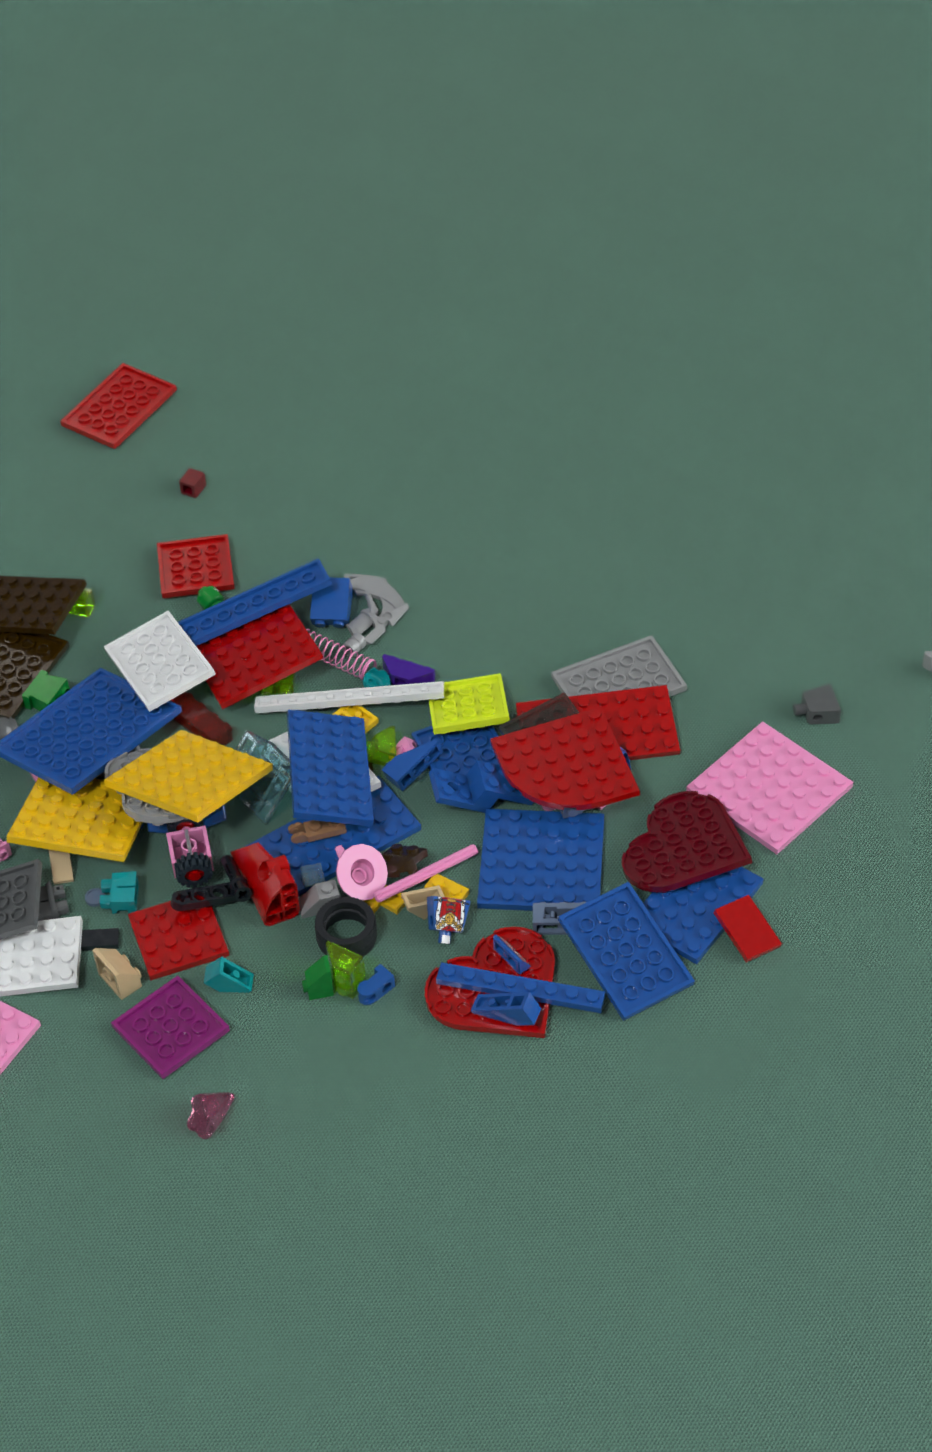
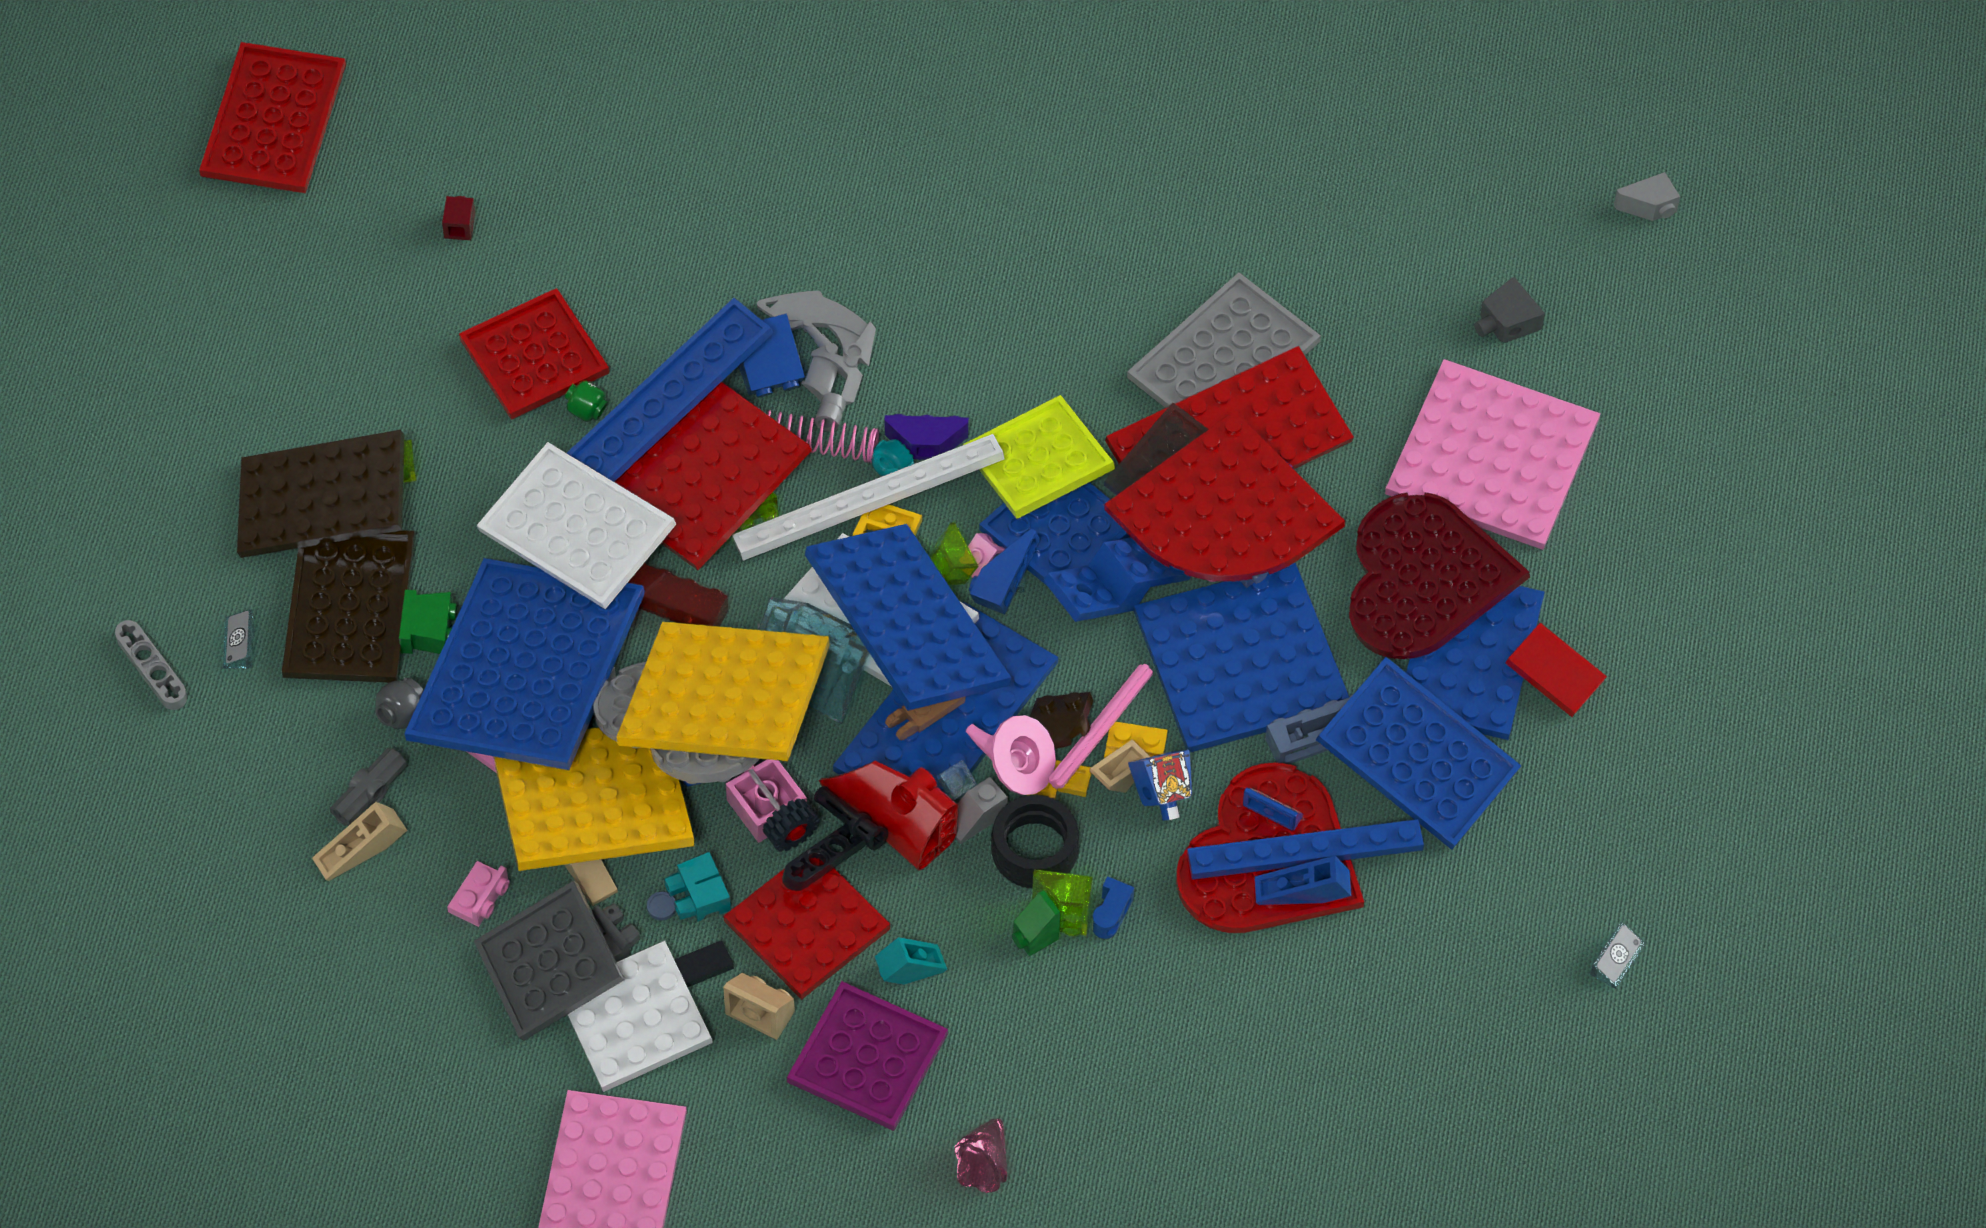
camera: 25 degrees left, 10 degrees up
none -> slope [1590,922,1645,989]

